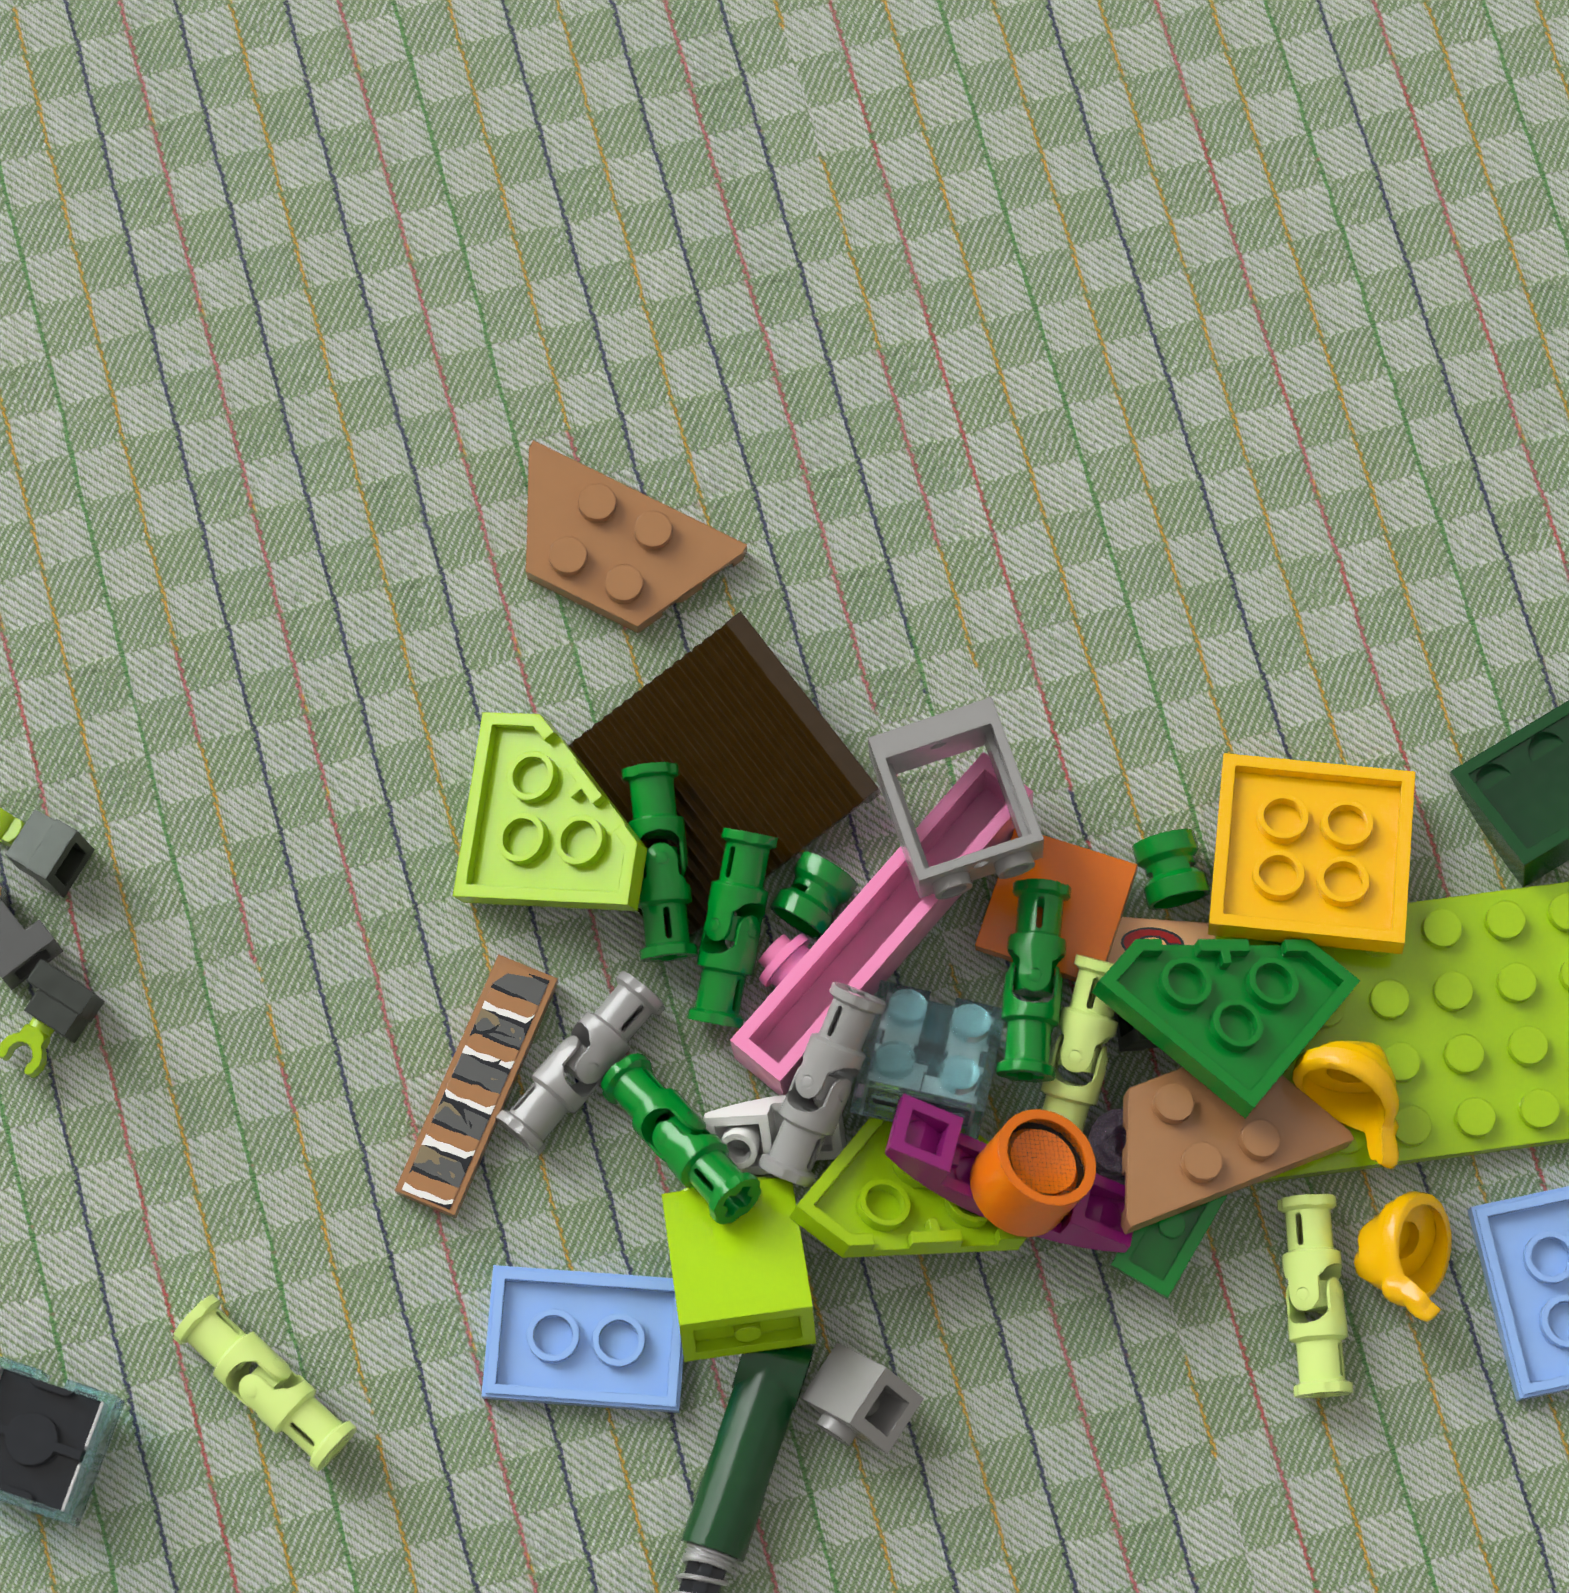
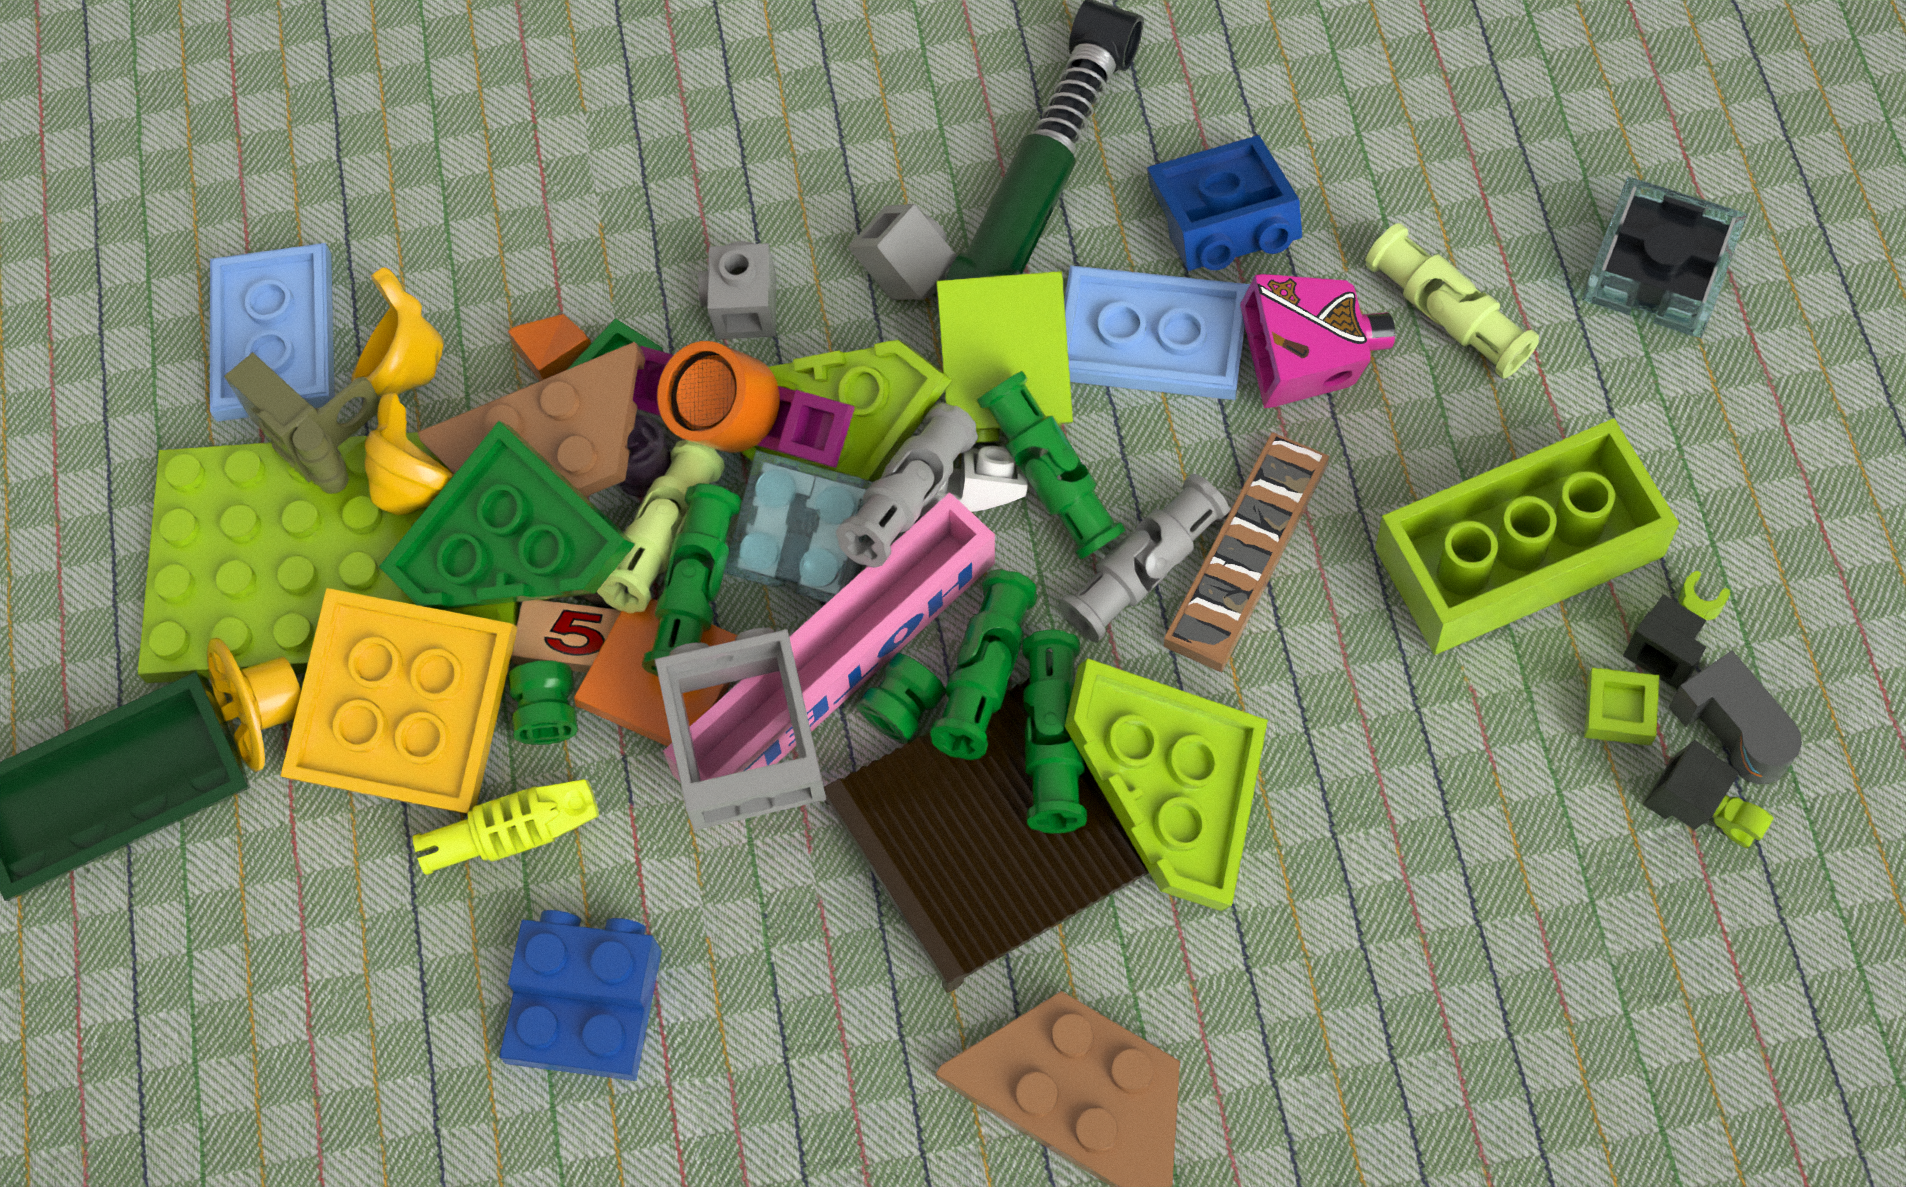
camera: 165 degrees left, 10 degrees down
bright pink plate [758,933,810,987] -> none
yellowish green piece [1277,1194,1353,1399] -> none
none -> yellow wheel [207,637,301,772]
none -> olive piece [224,352,380,494]
none -> neon yellow hinge [413,779,599,875]
none -> blue plate [499,910,662,1081]
none -> orange slope [508,314,591,381]
none -> light grey brick [698,241,776,340]
none -> blue plate [1147,135,1303,271]
none -> dark pink torso [1240,274,1395,408]
none -> lime brick [1375,418,1680,655]
none -> lime plate [1584,667,1659,746]

